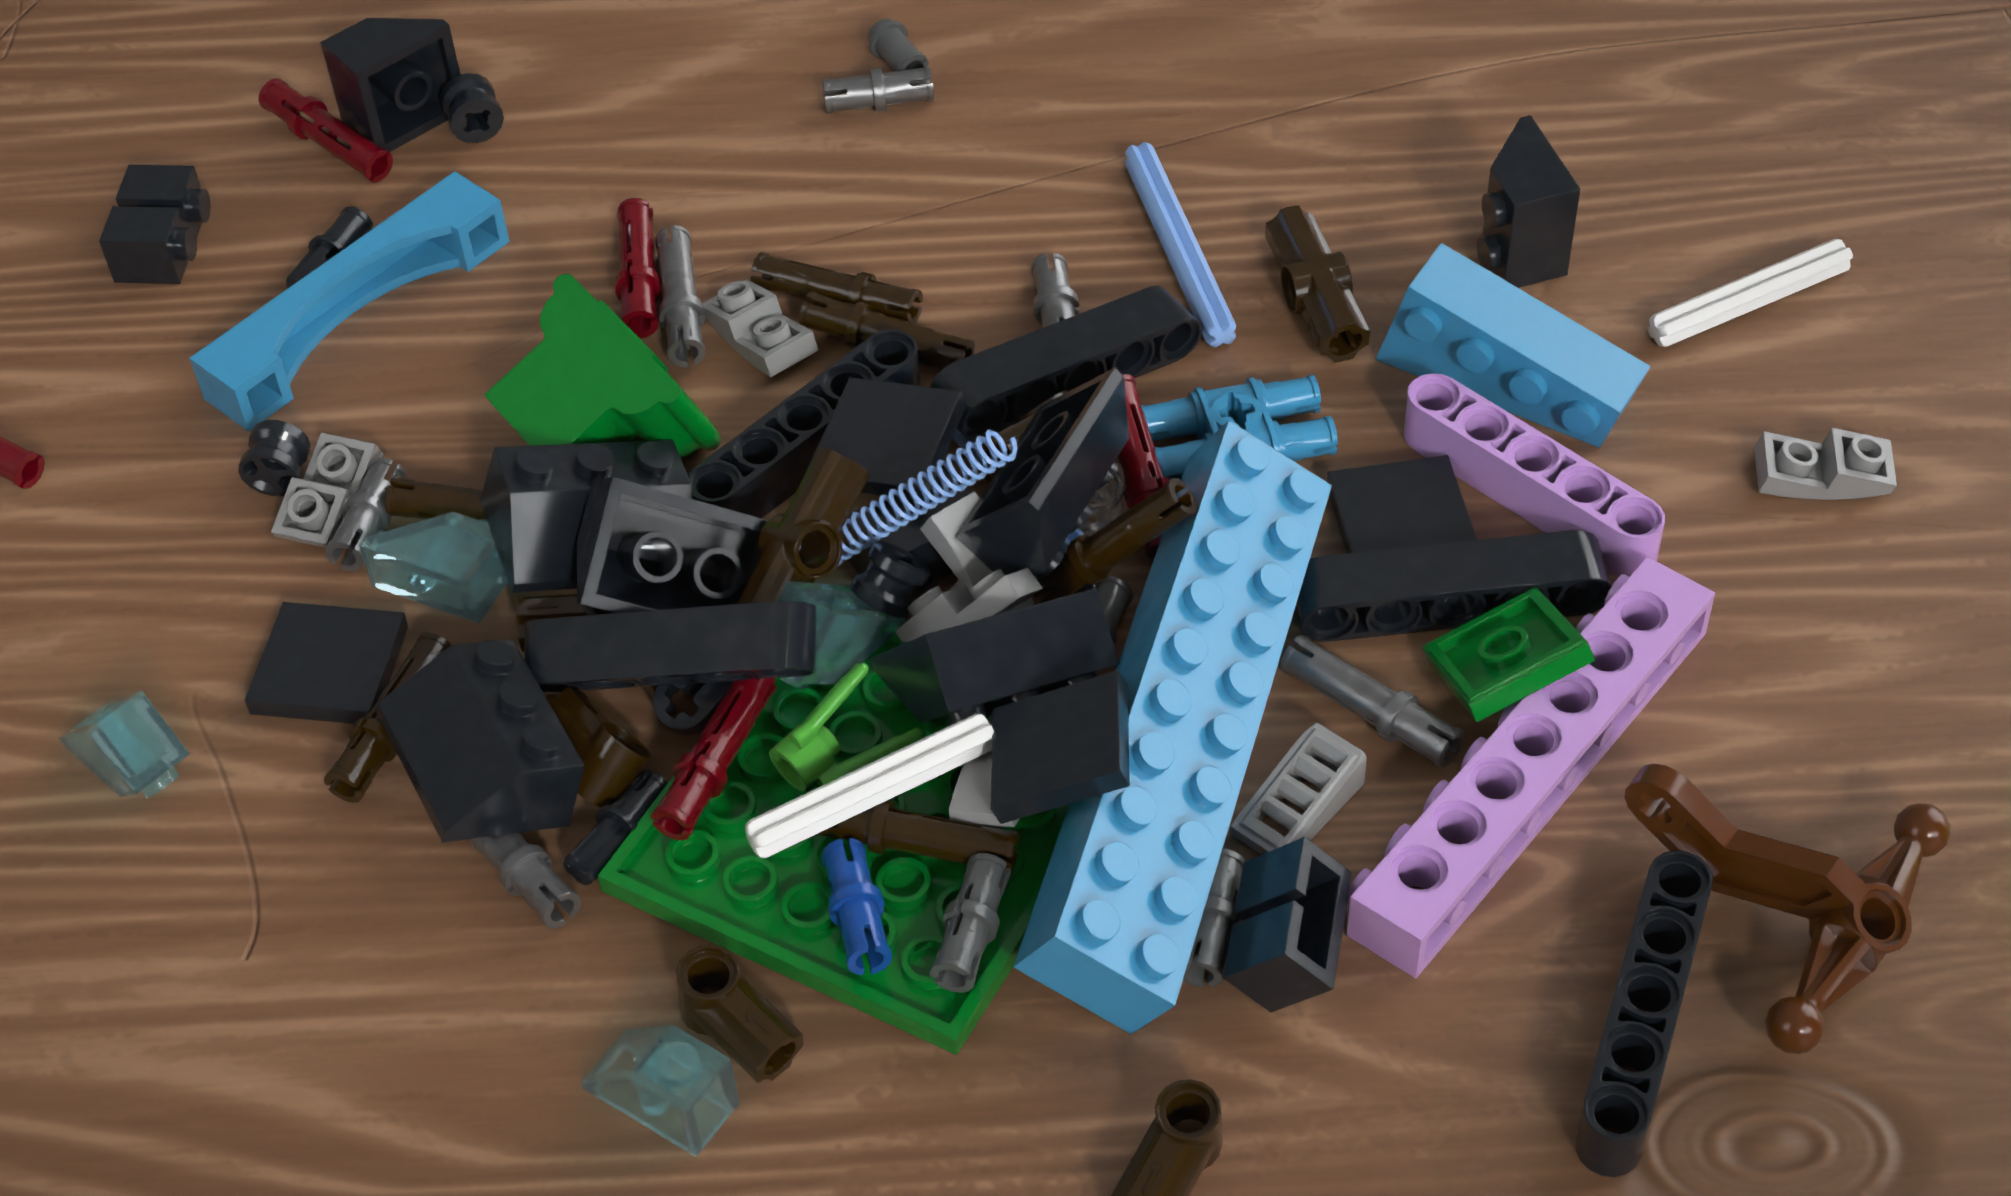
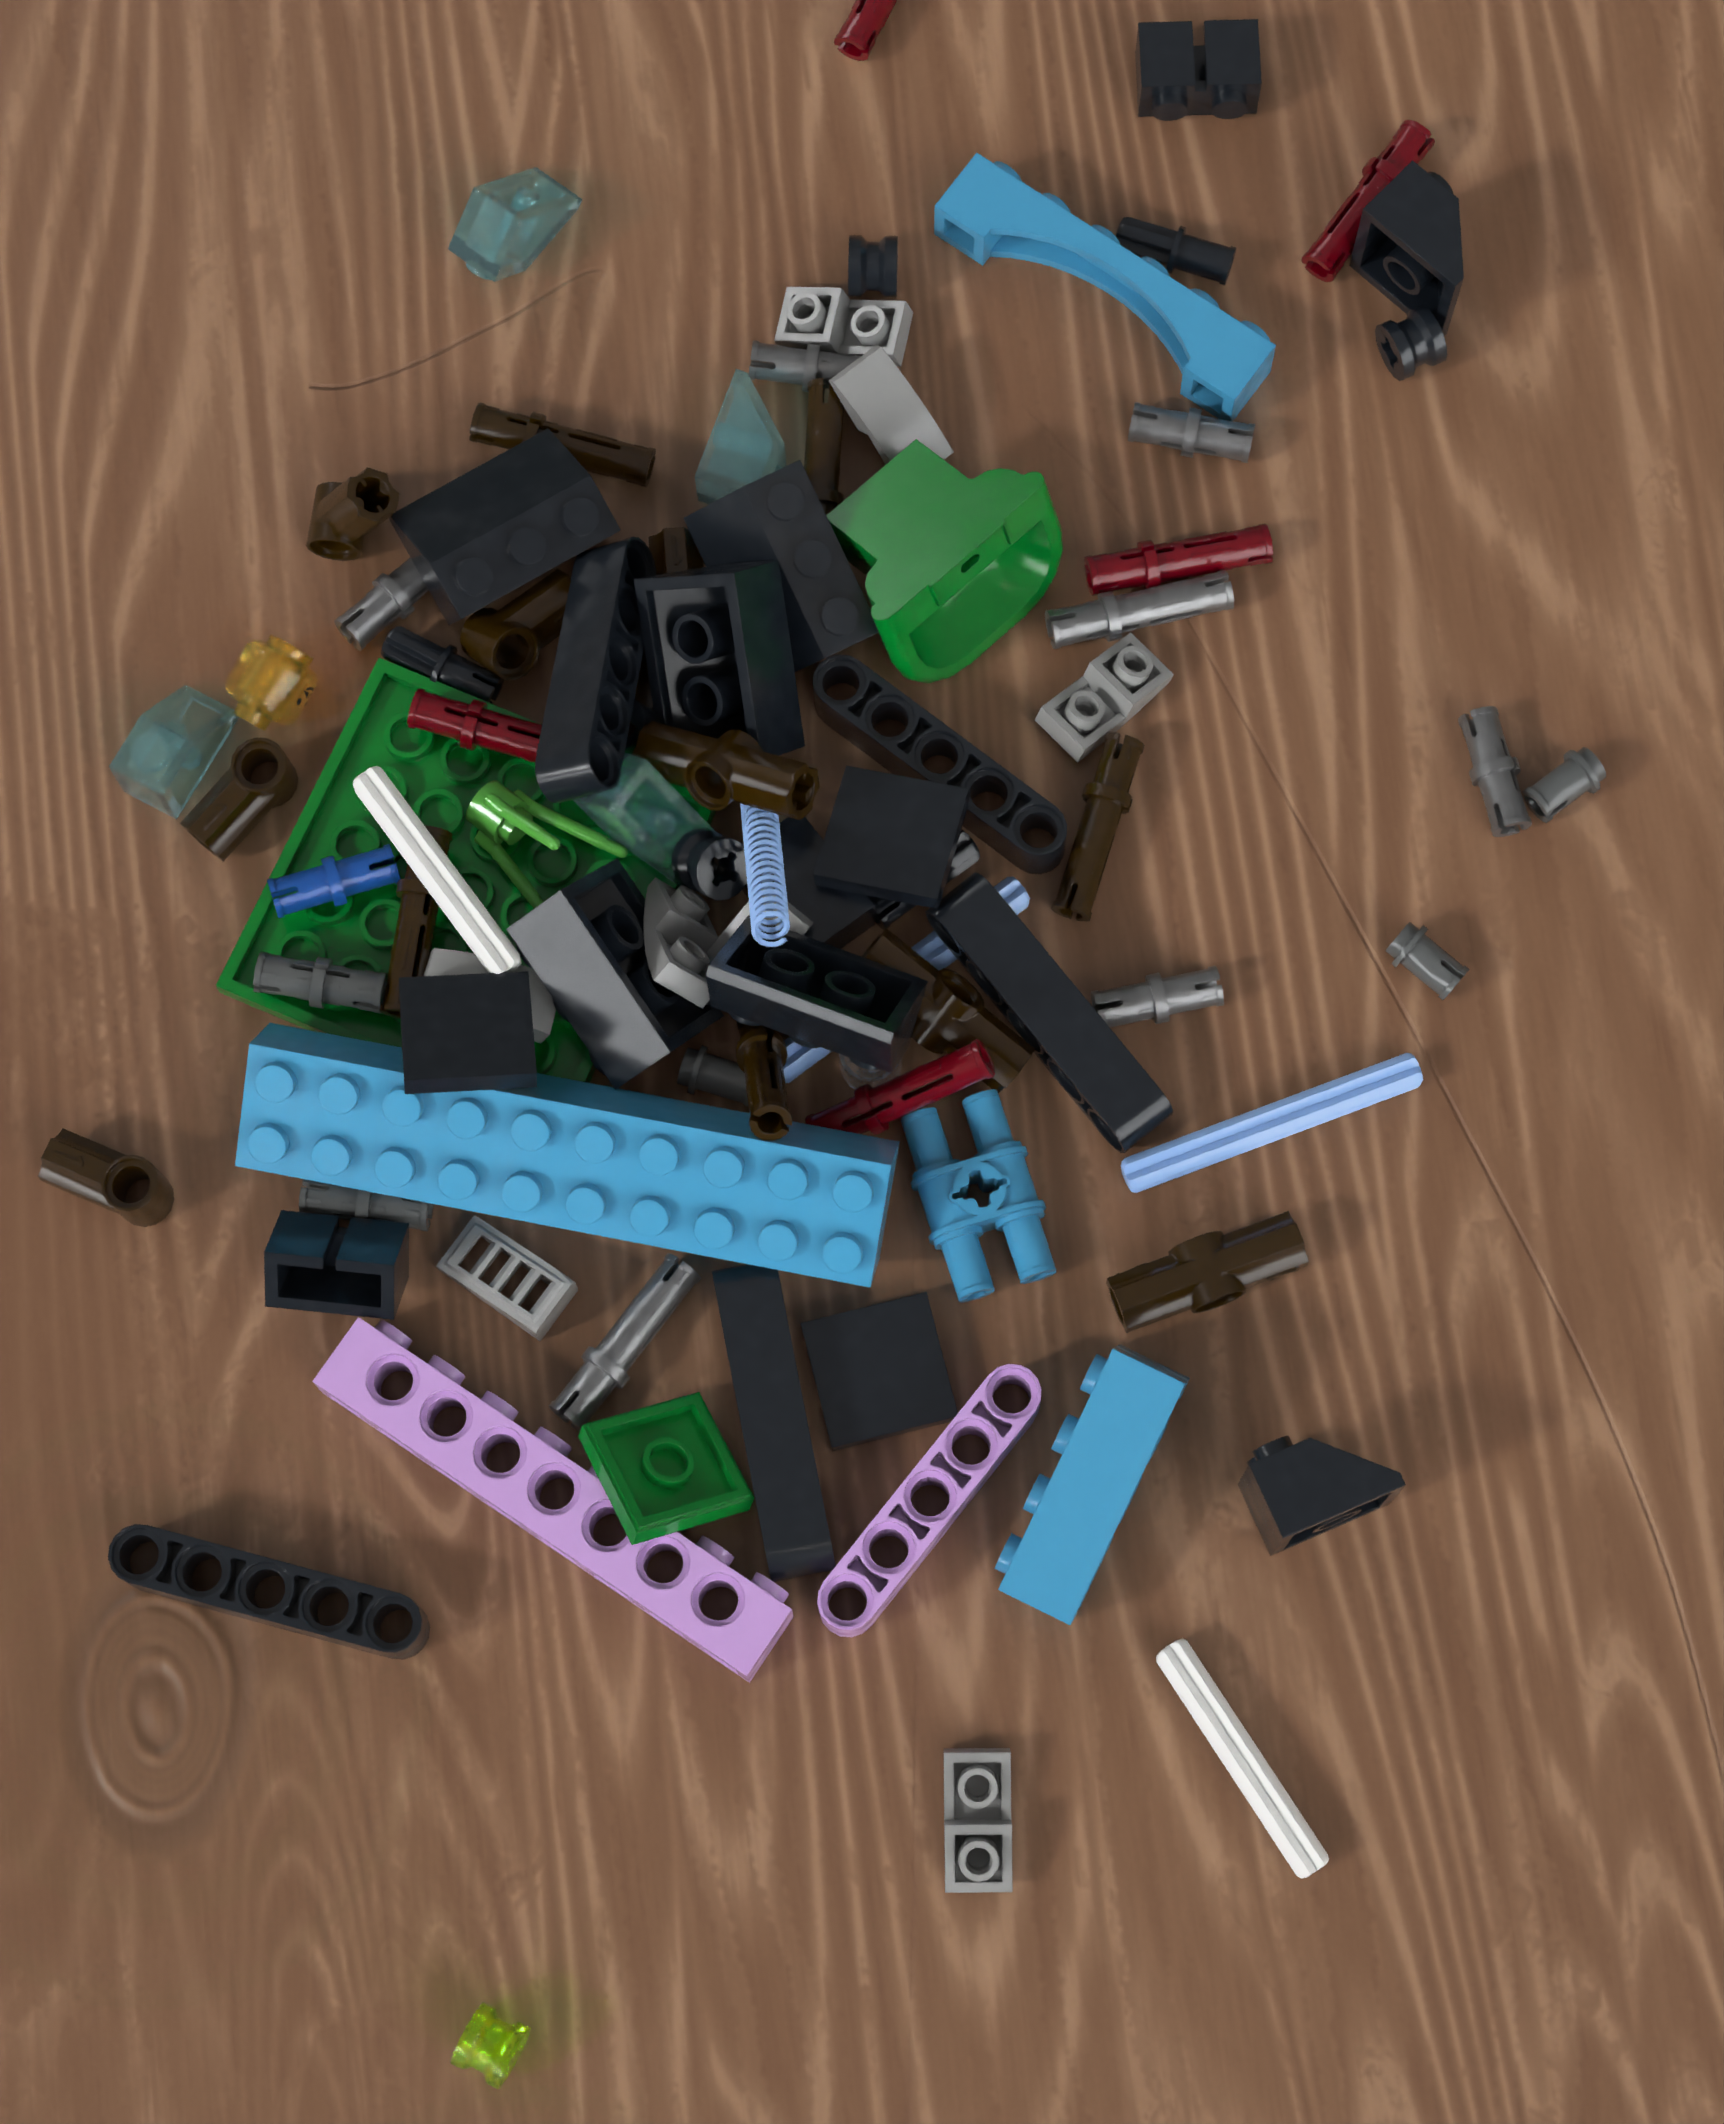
camera: 85 degrees right, 25 degrees up
black tile [245,602,409,724] -> none
dark brown pin [750,252,923,324] -> none
reddish brown piece [1624,763,1950,1054] -> none
none -> clear yellow head [225,634,318,731]
none -> dark brown piece [306,467,399,561]
none -> light grey slope [829,345,954,465]
none -> flat silver pin [1128,402,1255,463]
none -> dark grey pin [1385,922,1469,1000]

